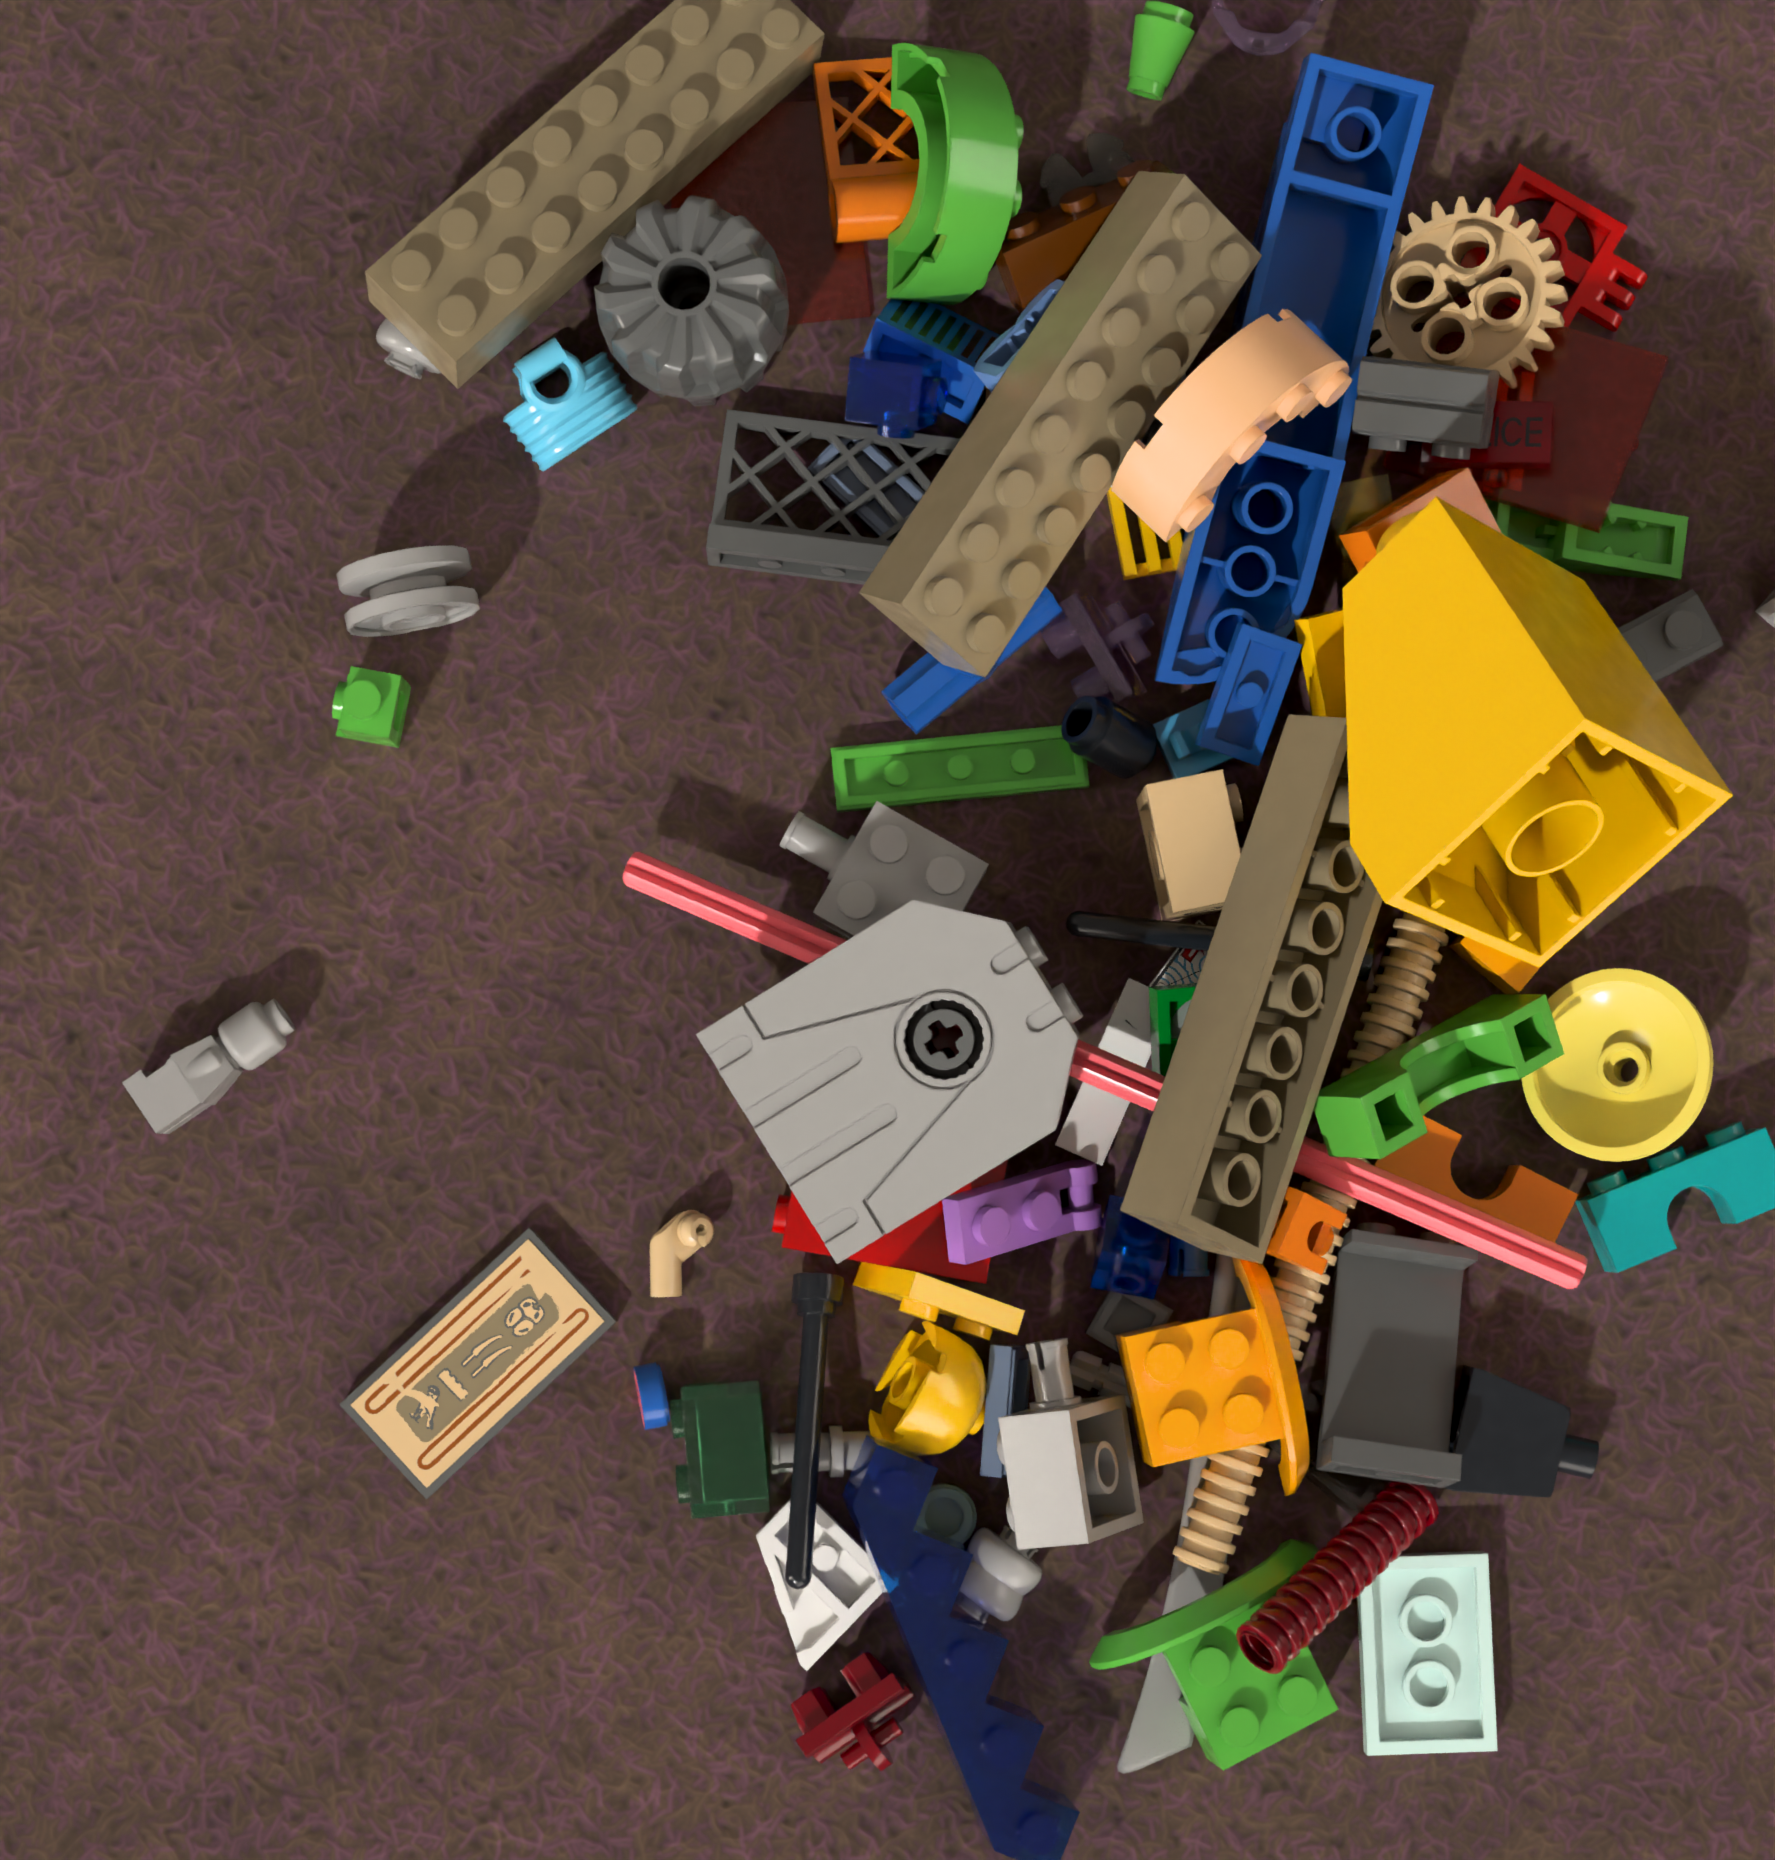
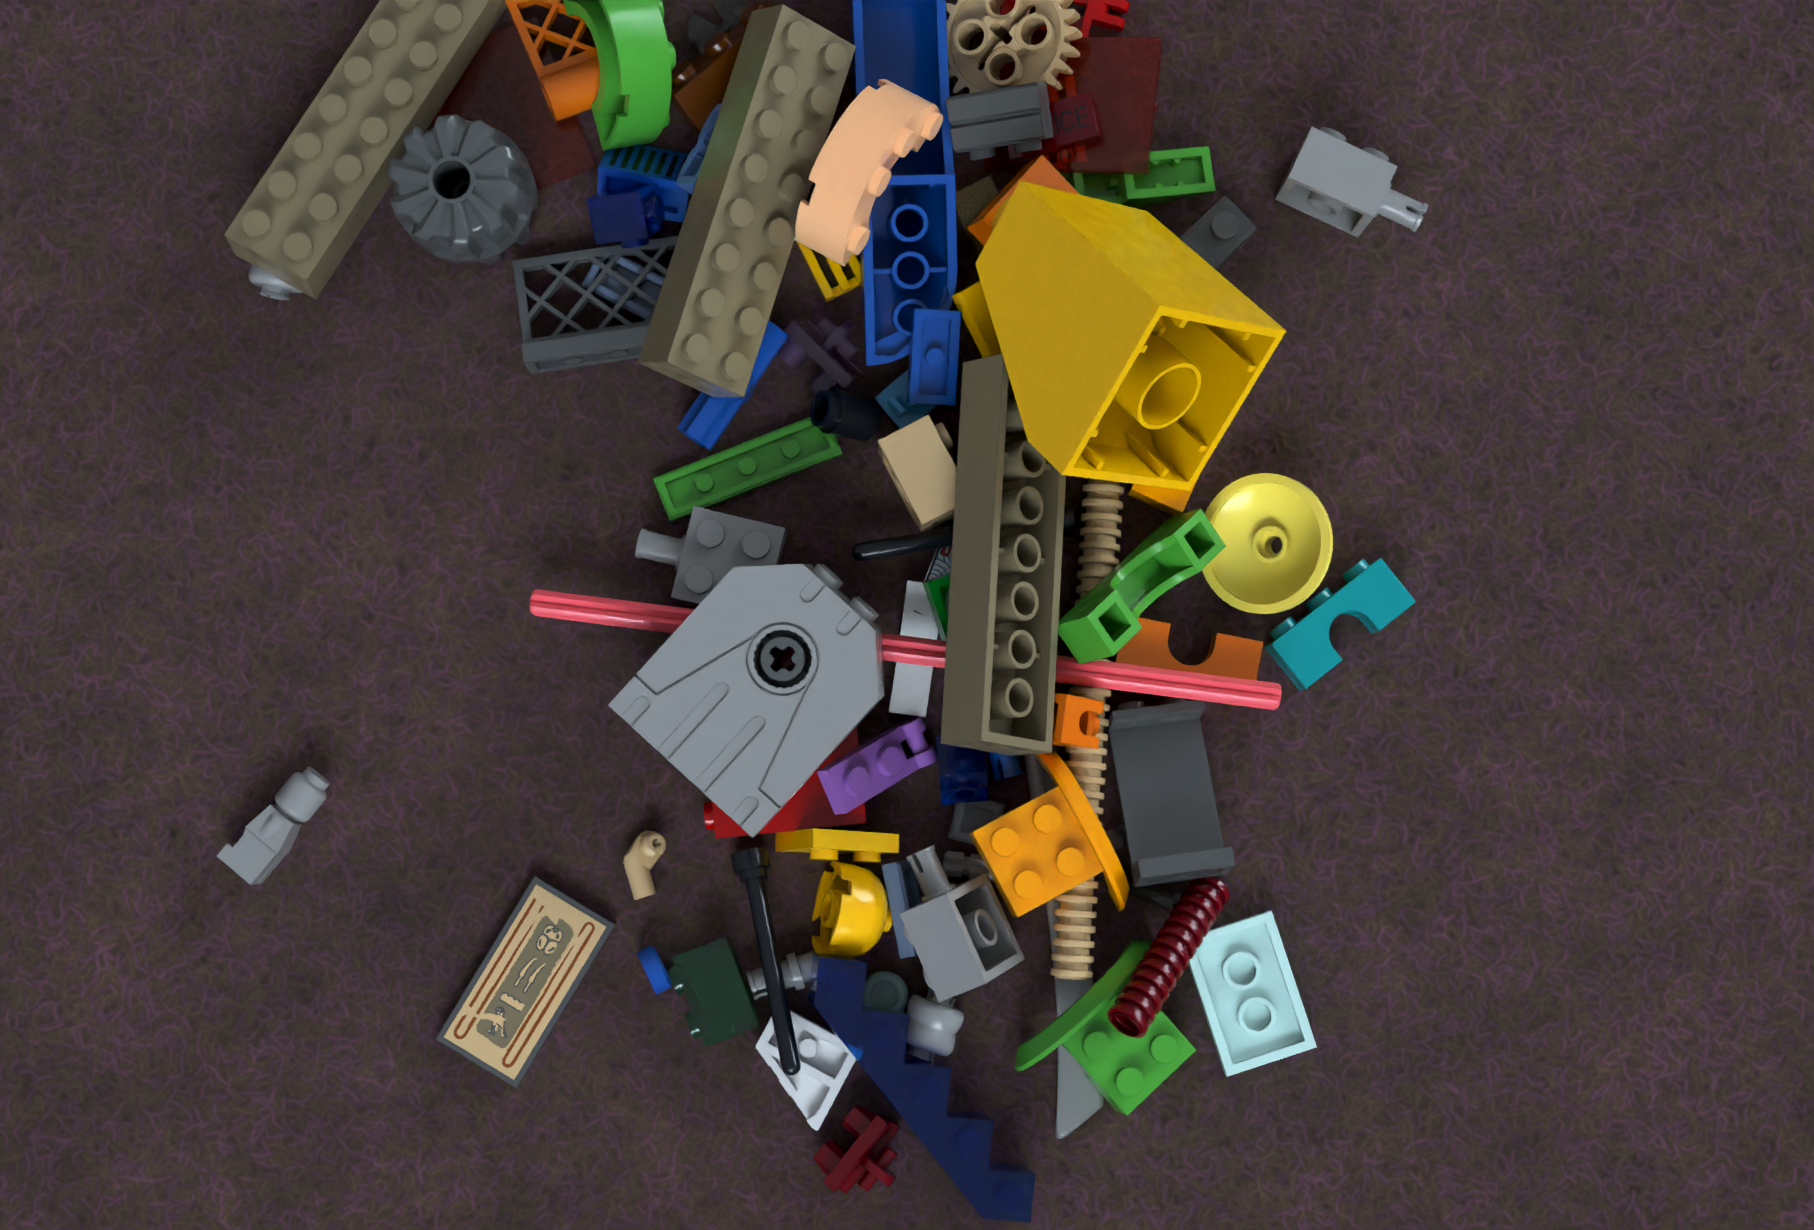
camera: 15 degrees left, 0 degrees up
bright green brick [332,666,411,748] -> none
light grey wheel [336,546,480,637] -> none
medium azure piece [503,337,637,471] -> none
black torso [1444,1365,1599,1498] -> none

